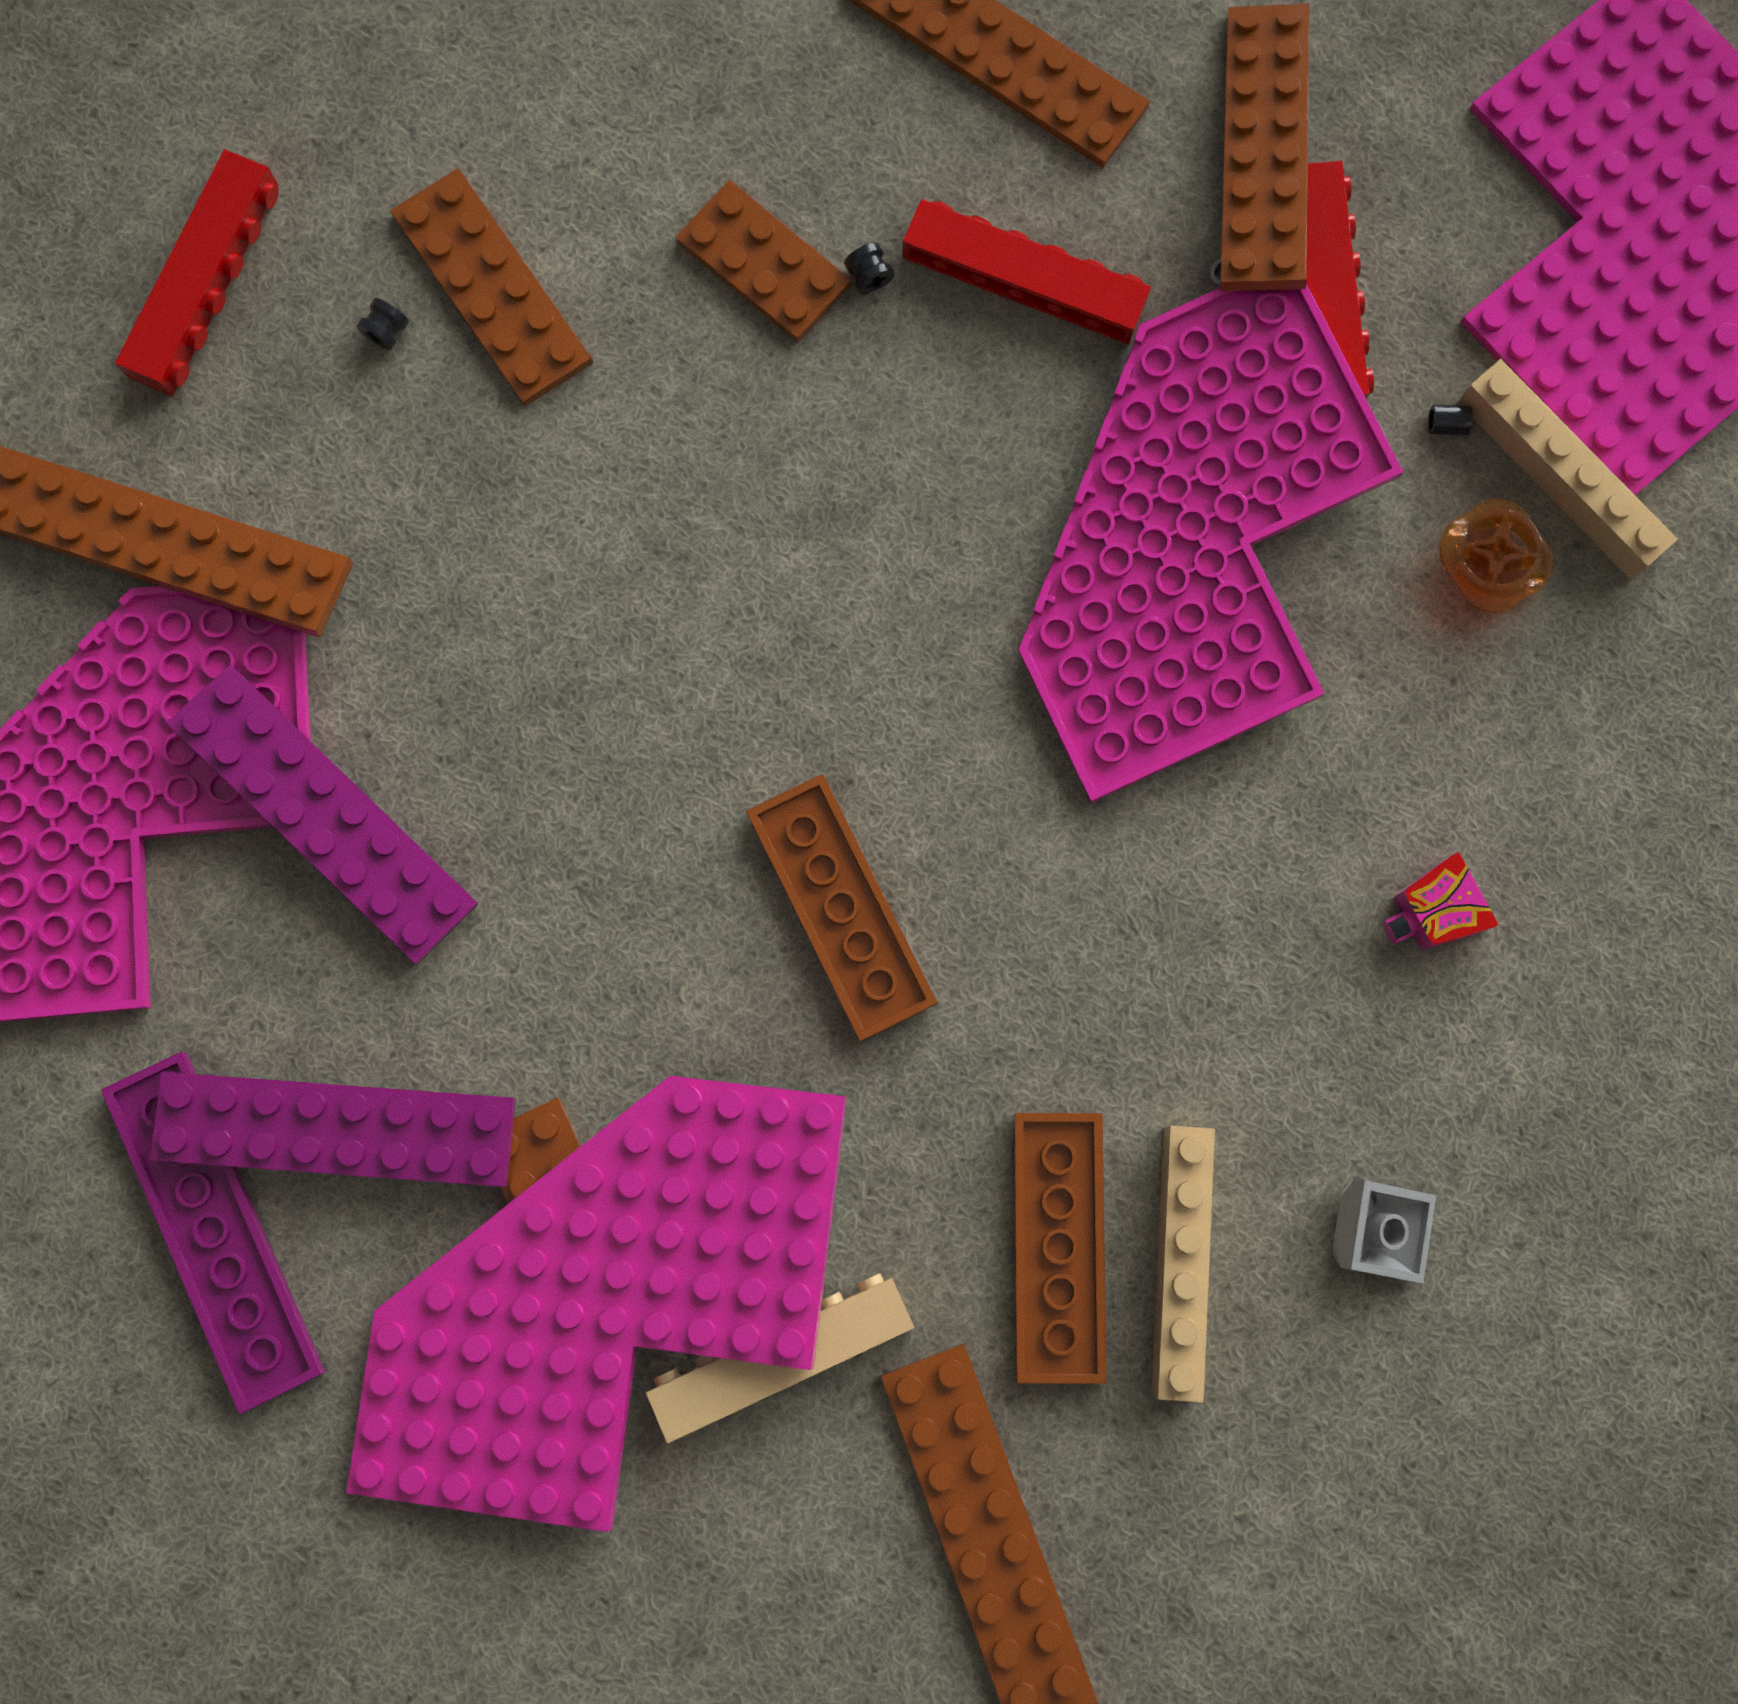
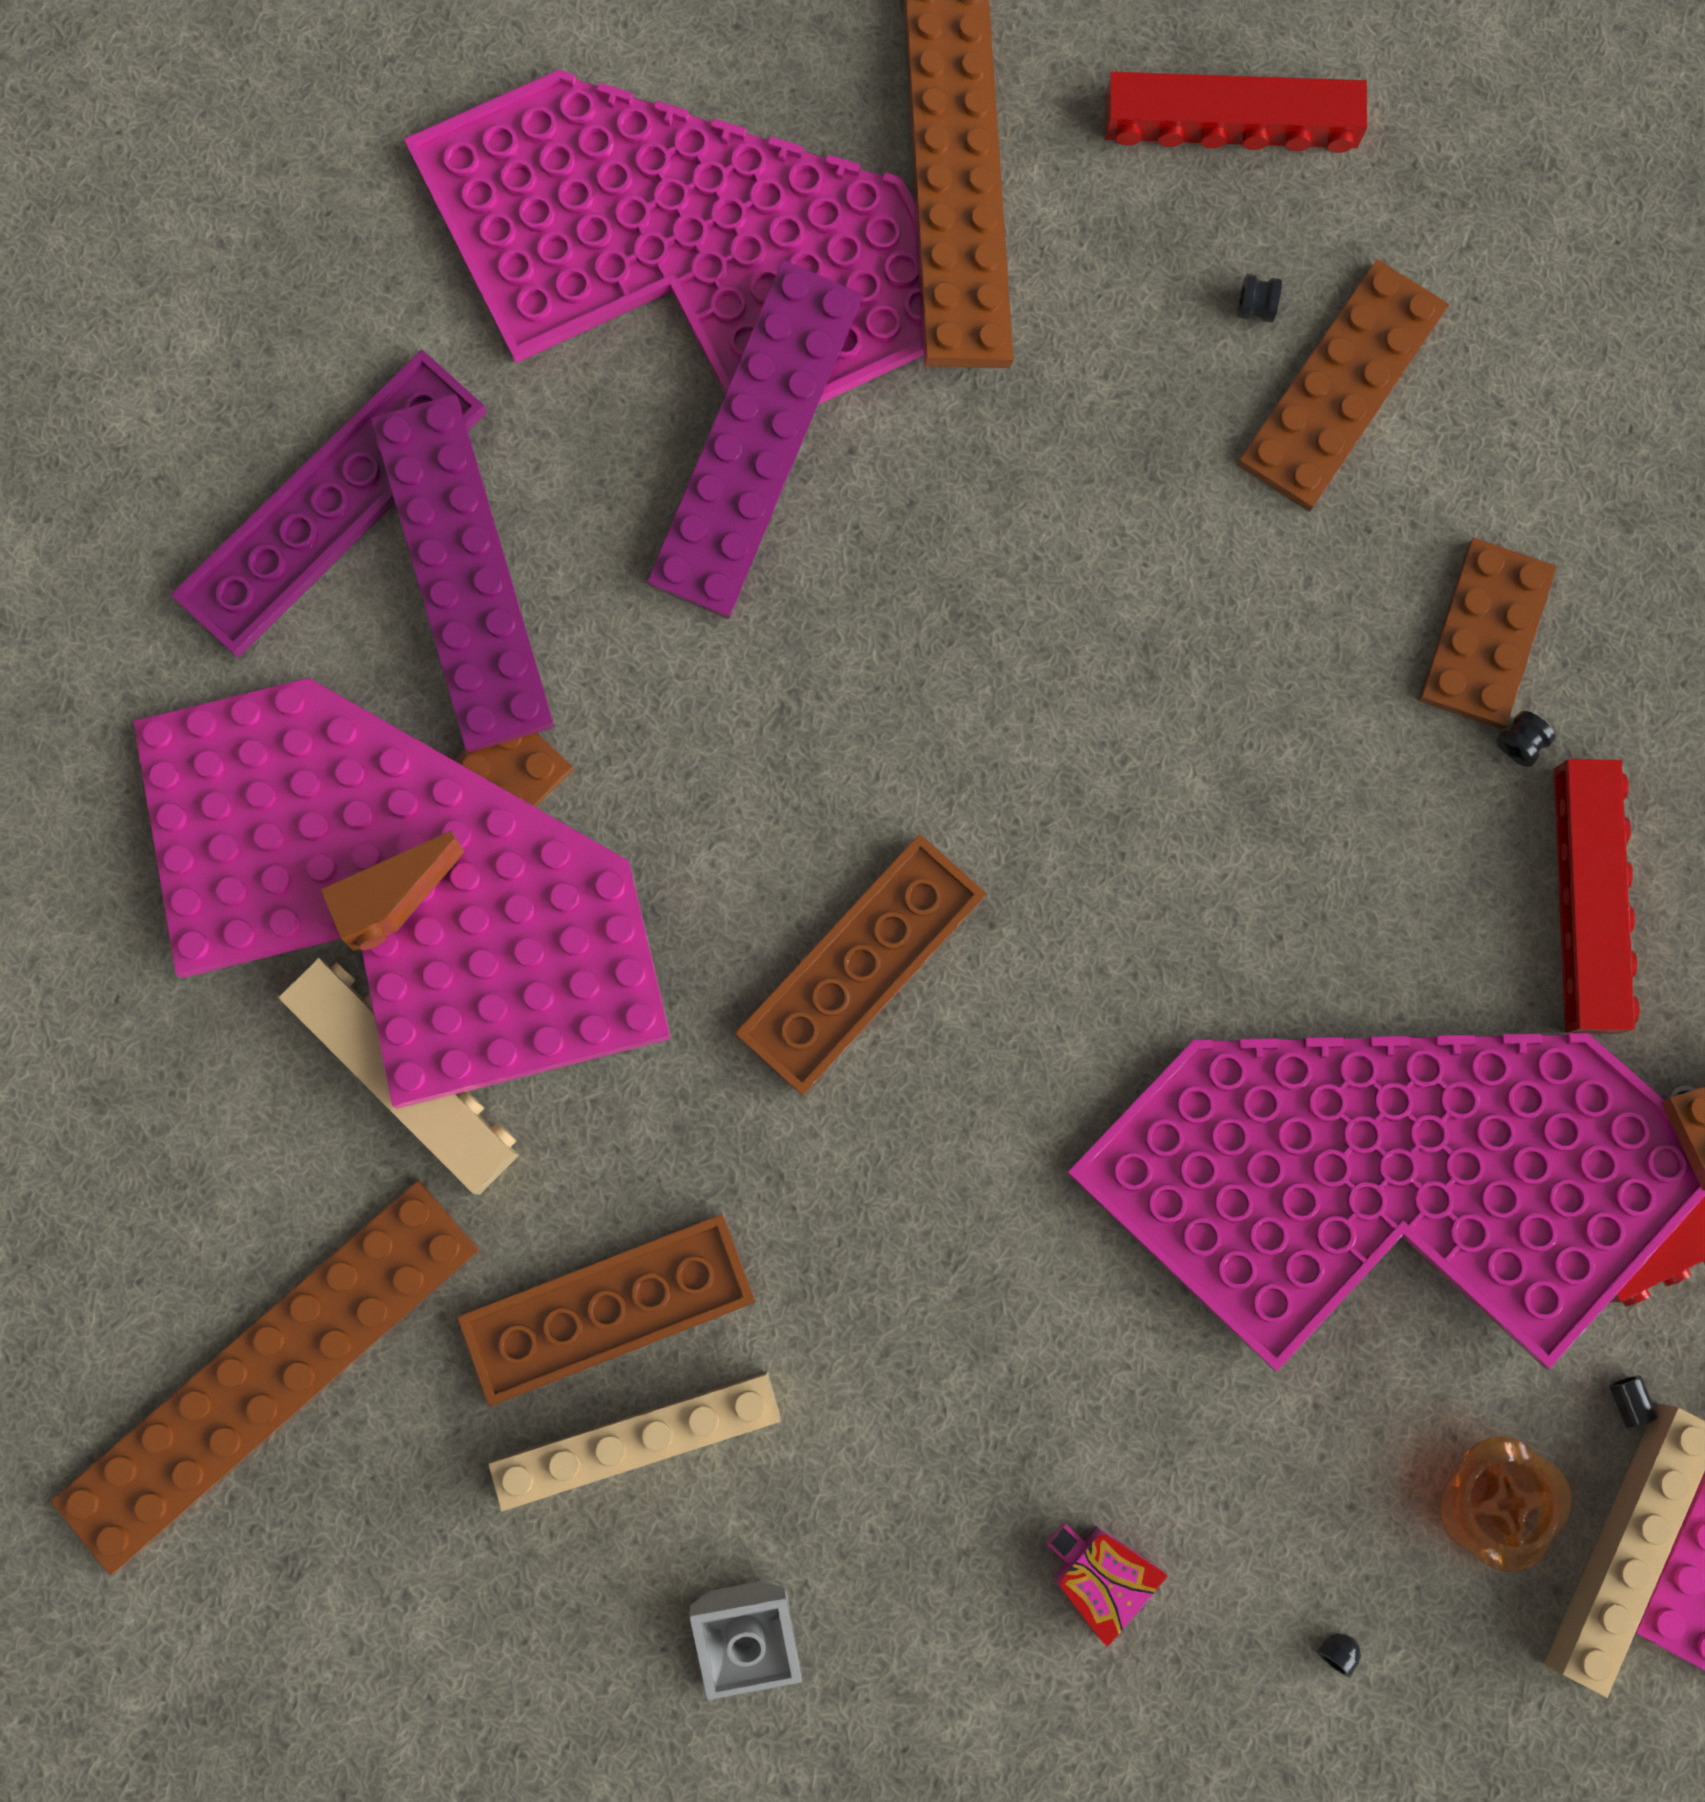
camera: 65 degrees right, 0 degrees up
none -> dark orange slope [321,830,465,951]
none -> black hinge [1317,1634,1361,1678]

